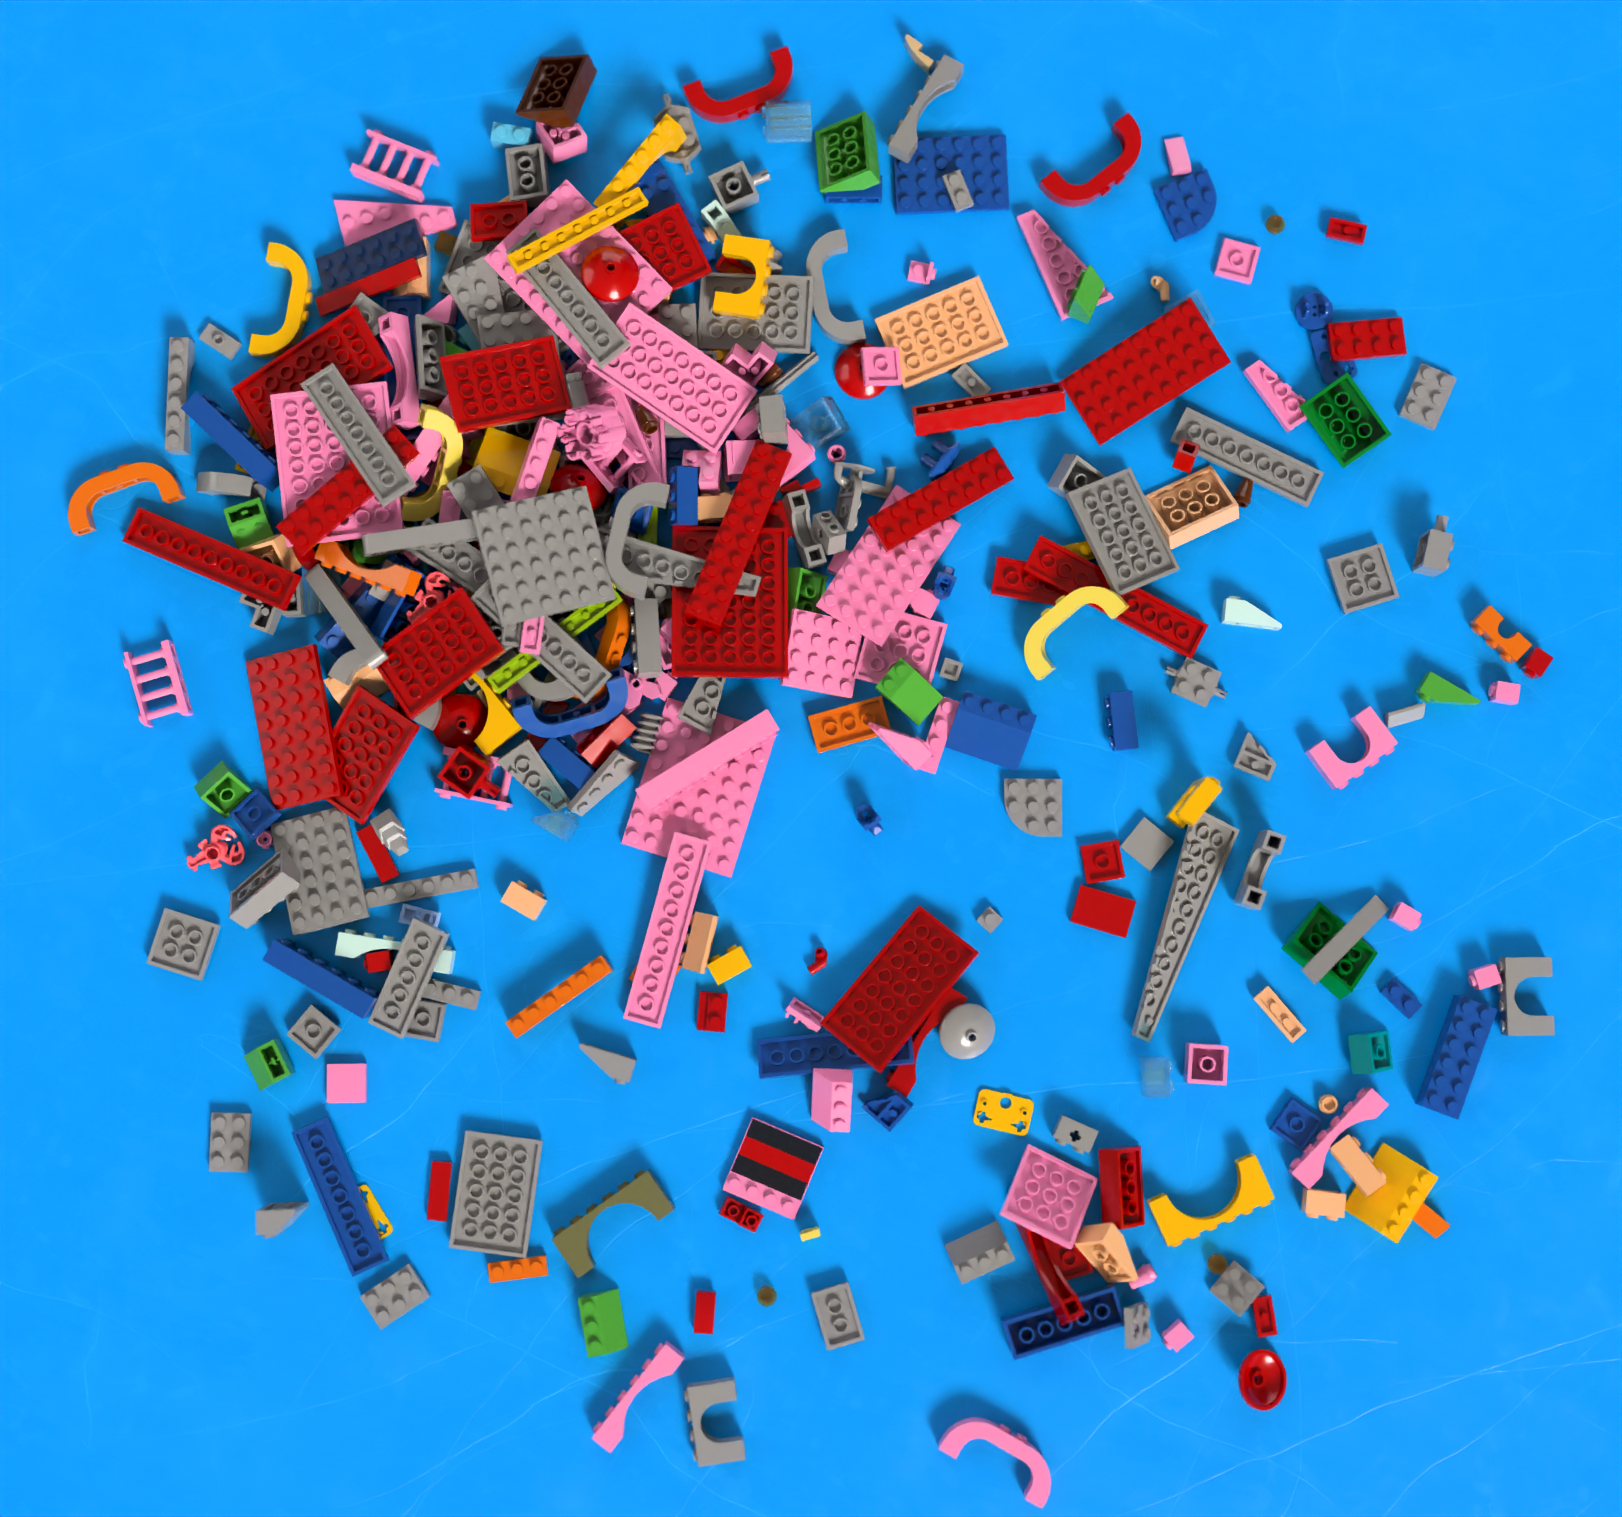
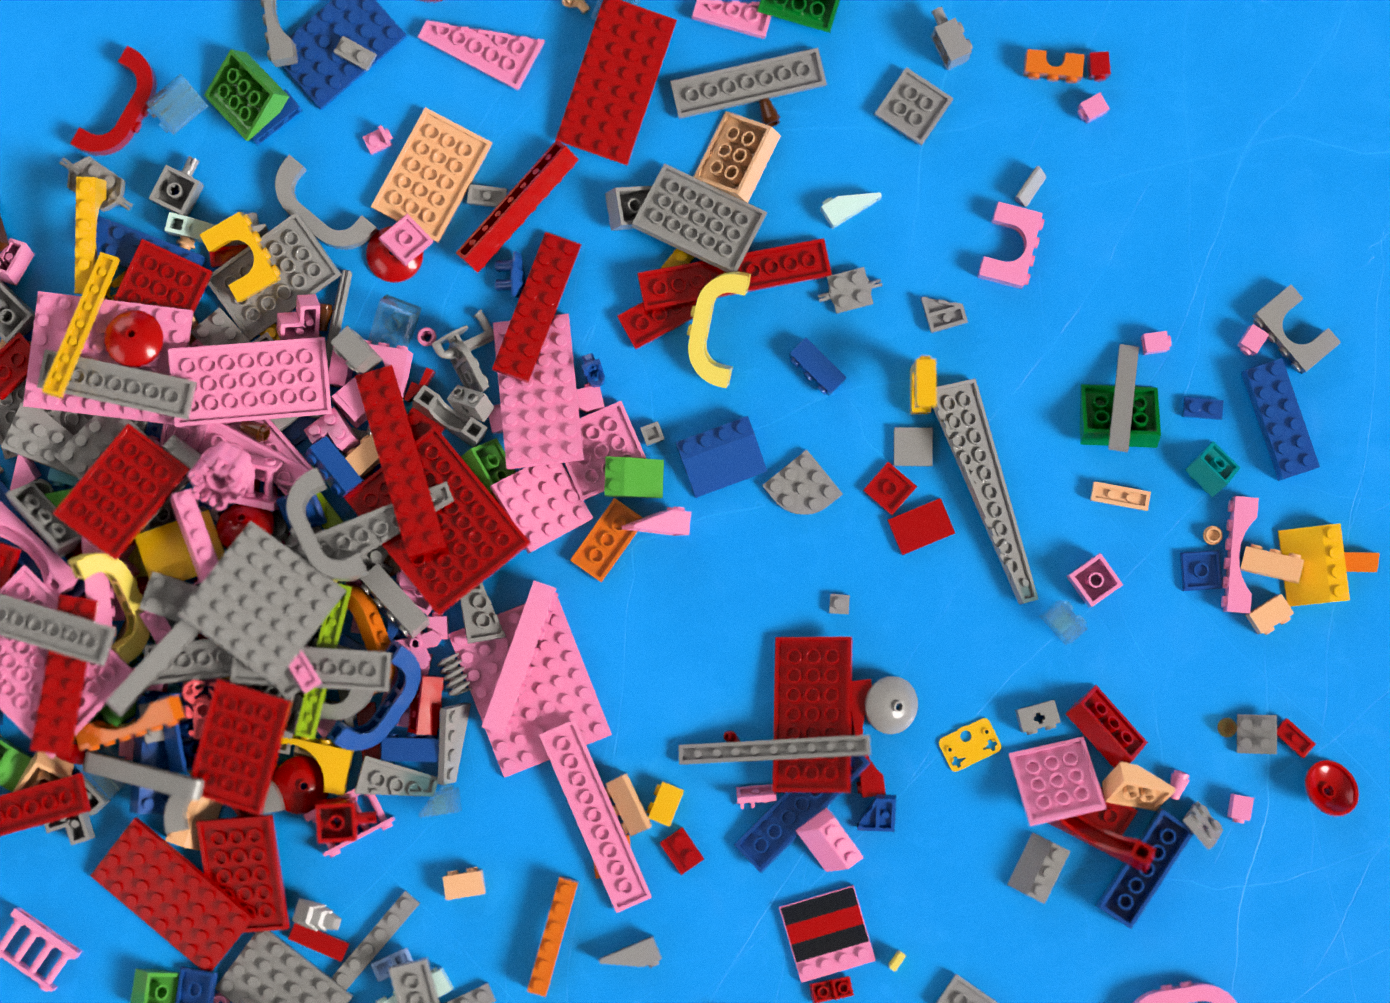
camera: 40 degrees left, 0 degrees up
blue hips [855,804,883,836] -> none
bright pink plate [918,696,959,775] -> none
bright green slope [1066,265,1105,324] -> none
yellow arch [1146,1153,1275,1247] -> none
red brick [1172,439,1200,473] -> none
light grey arch [1233,830,1287,910] -> none
bright green slope [1414,671,1481,706] -> none
none -> light grey plate [679,735,871,765]

